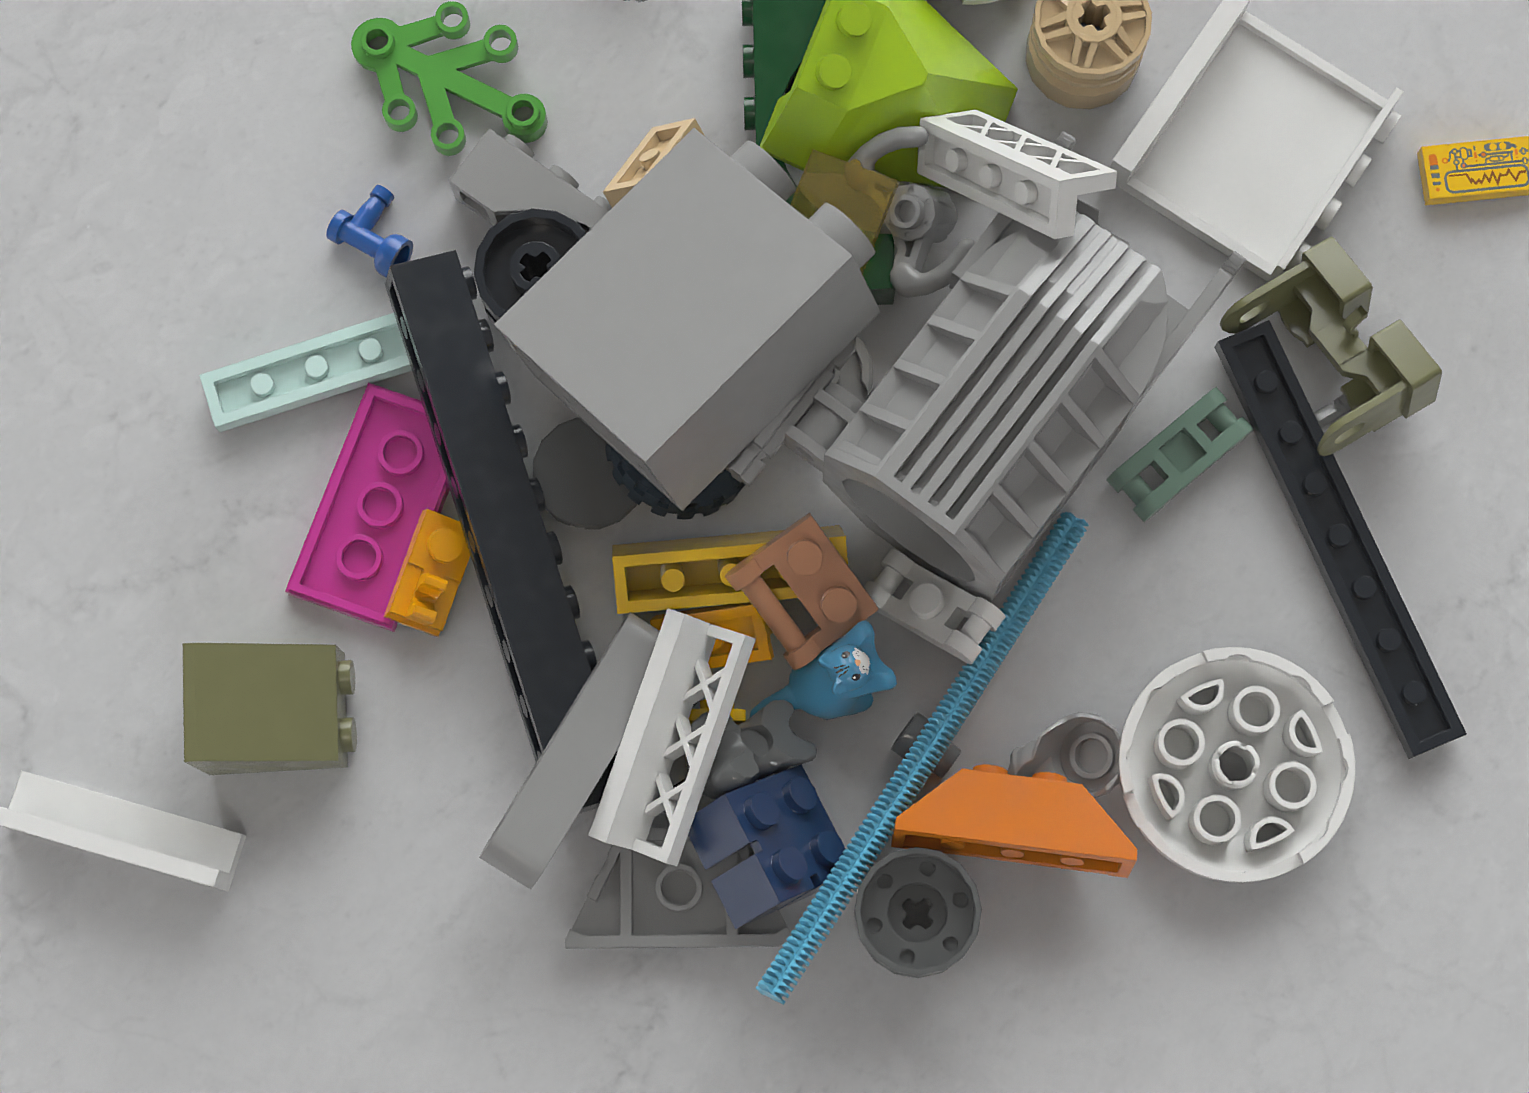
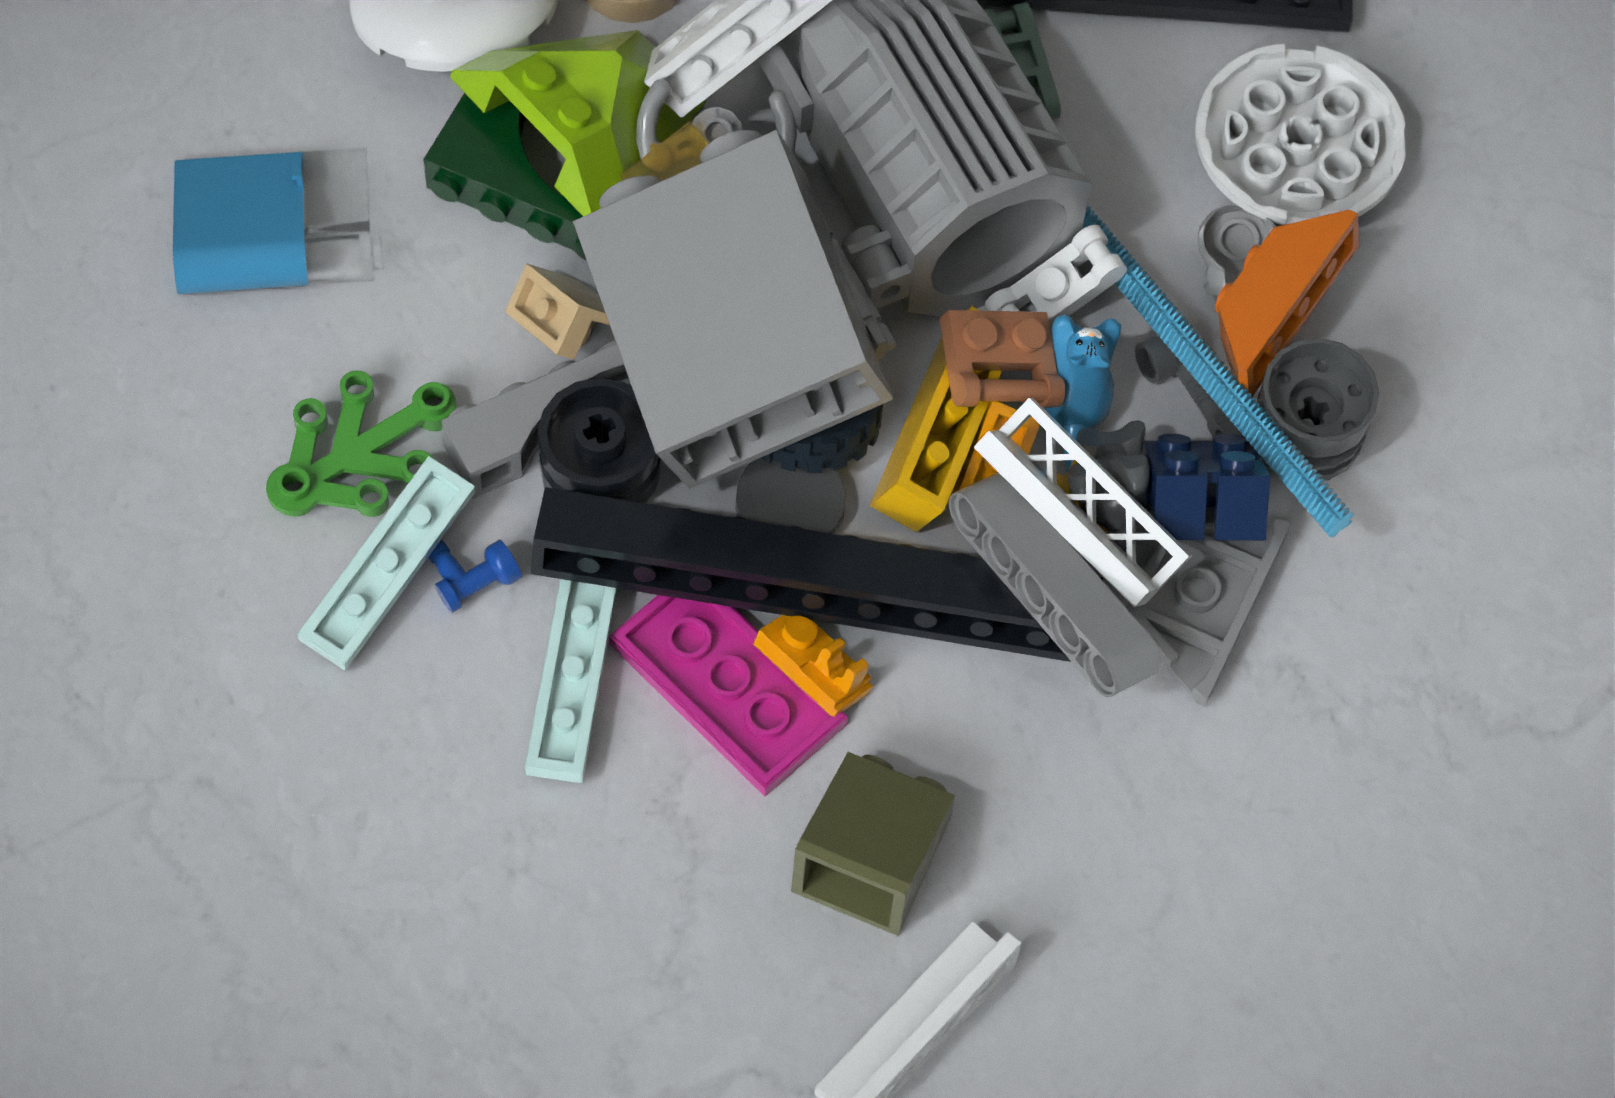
camera: 70 degrees left, 15 degrees down
none -> light aqua plate [298,456,475,671]

